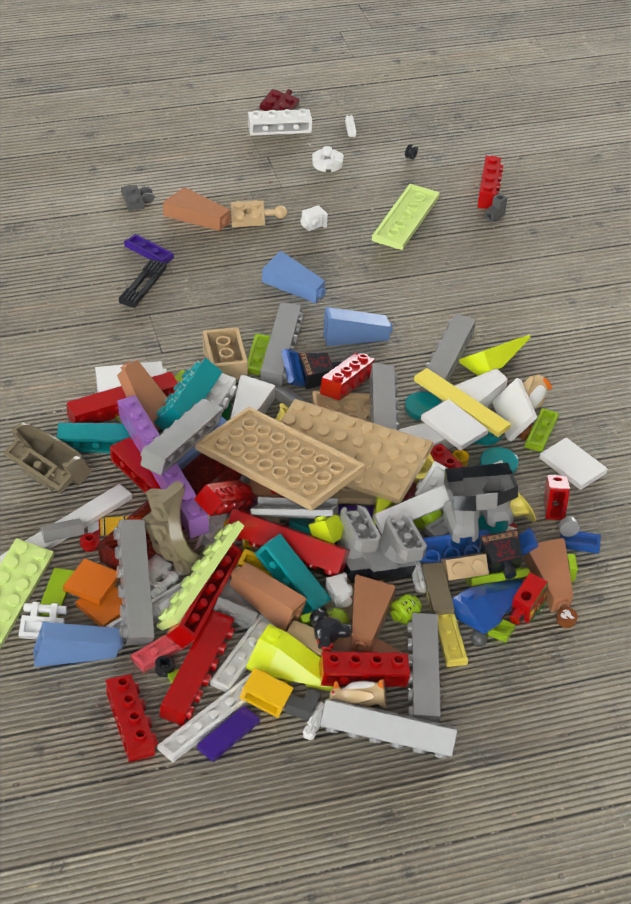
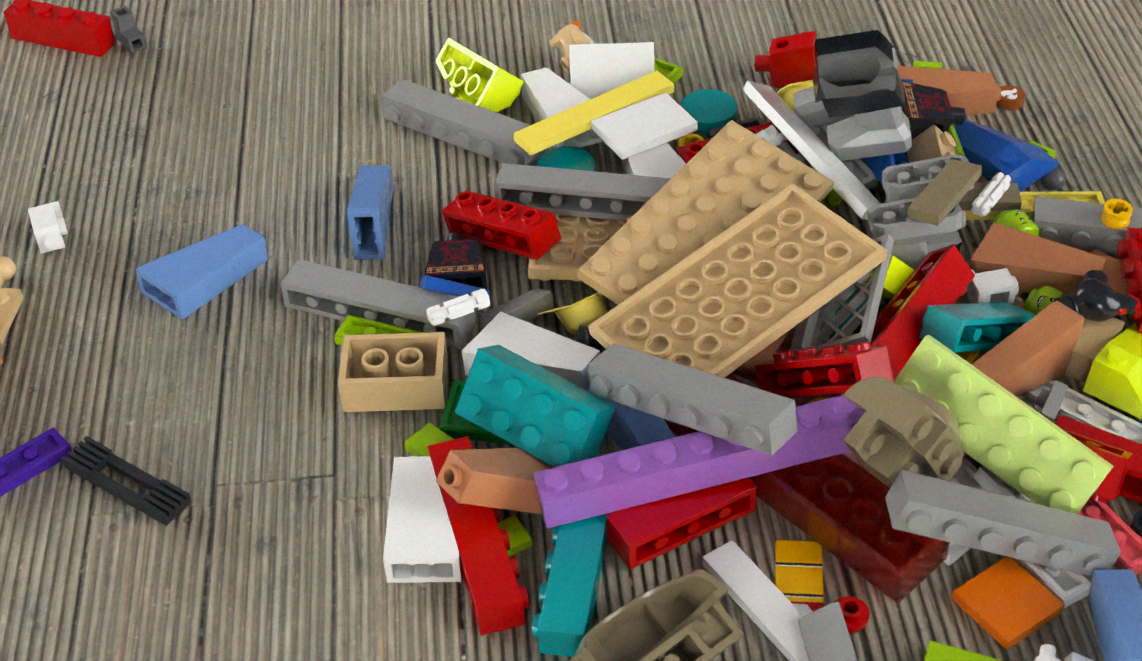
camera: 75 degrees left, 0 degrees up
orange tile [63,559,119,605] -> none
yellowish green plate [372,184,440,250] -> none
red torso [509,572,548,625] -> none
white tile [539,438,608,490] -> none
none -> white axle [426,289,490,326]
none -> dark tan tile [907,159,982,226]
none -> white axle [971,172,1011,217]
none -> yellow bush [1101,199,1133,229]

